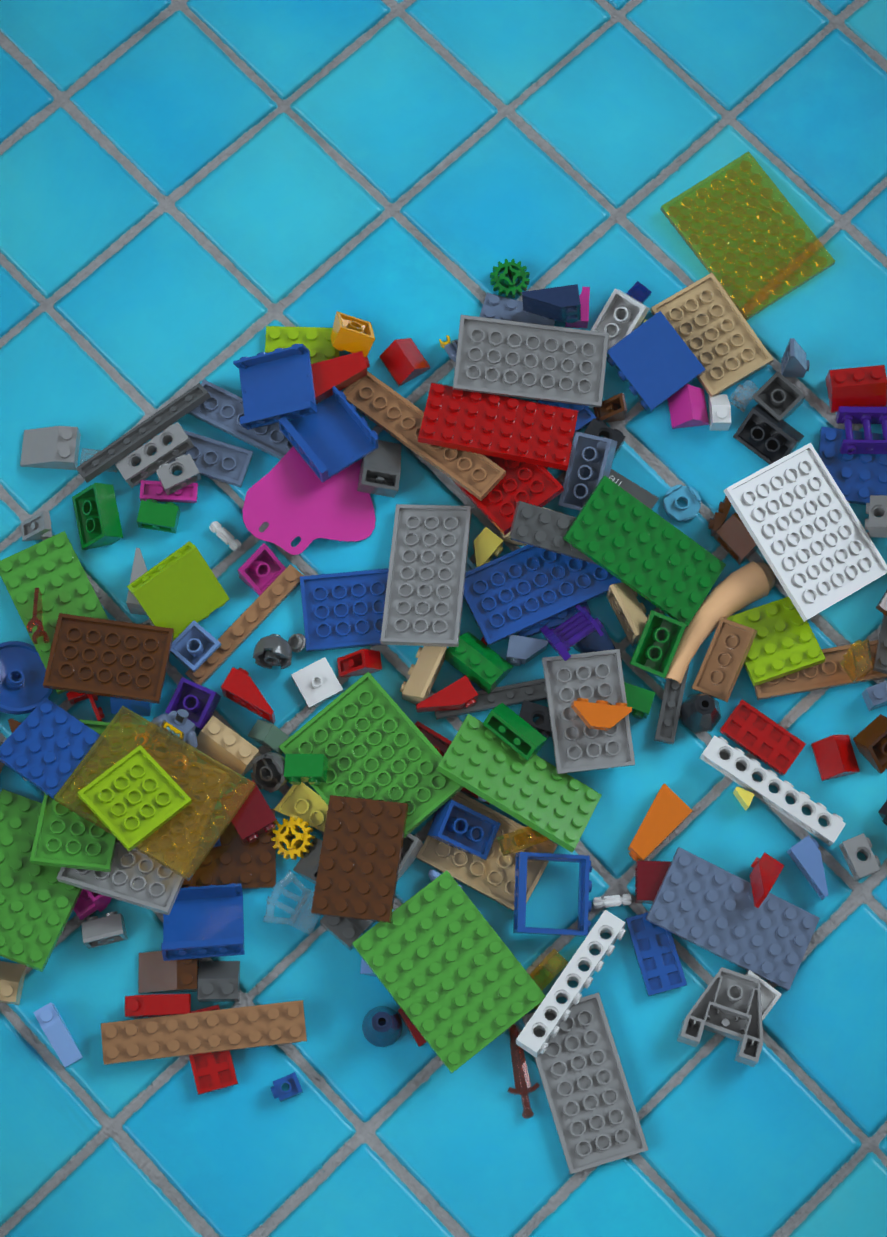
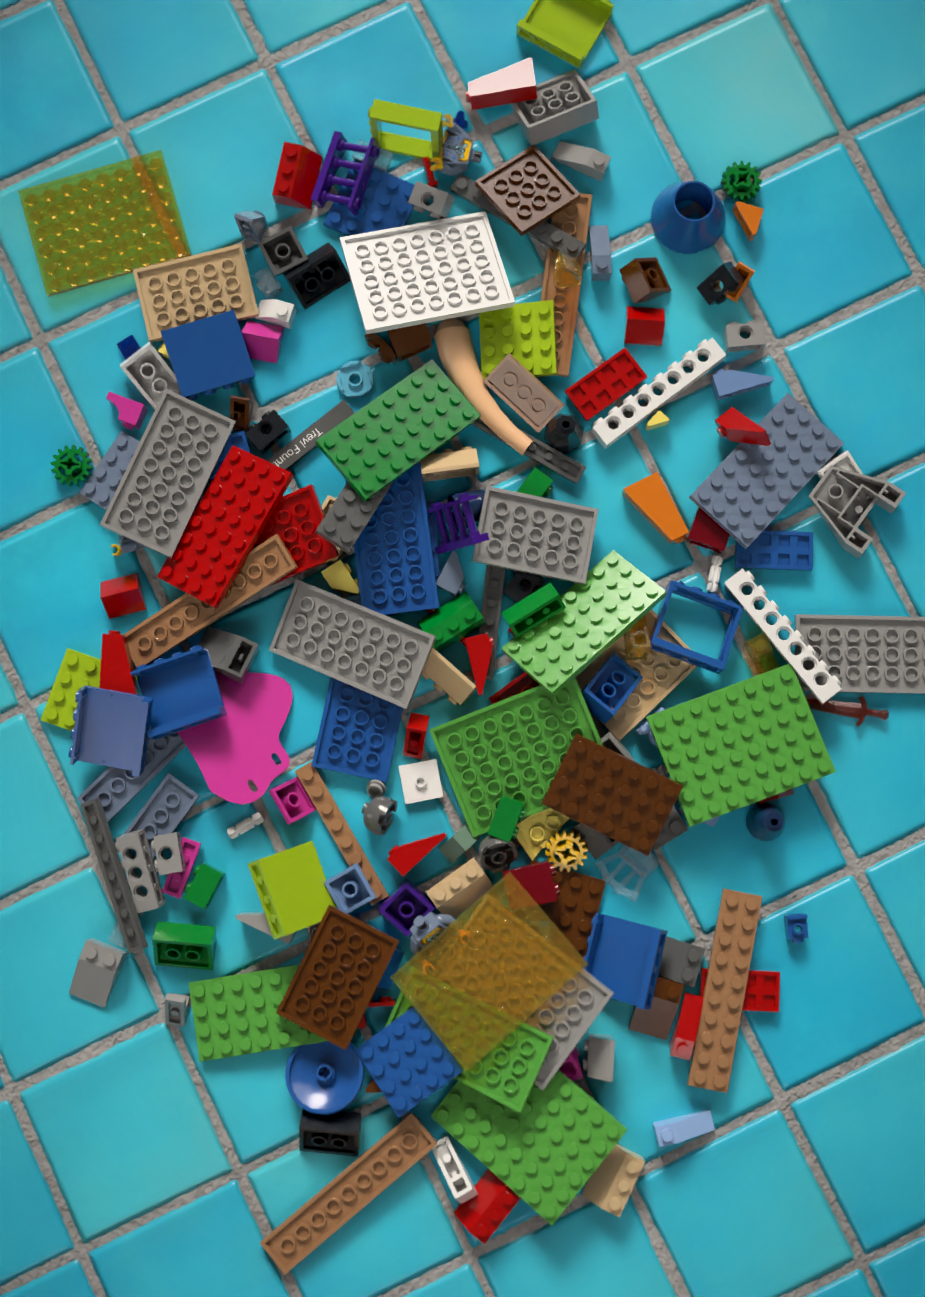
camera: 65 degrees left, 10 degrees up
clear red flag [27,588,49,644] -> none
lime plate [77,745,192,852] -> none
light orange slope [331,311,375,357] -> none
dark blue slope [522,284,581,323] -> none
sand blue slope [558,431,617,511] -> none
orange slope [571,698,632,731] -> none
green slope [629,610,687,678] -> none

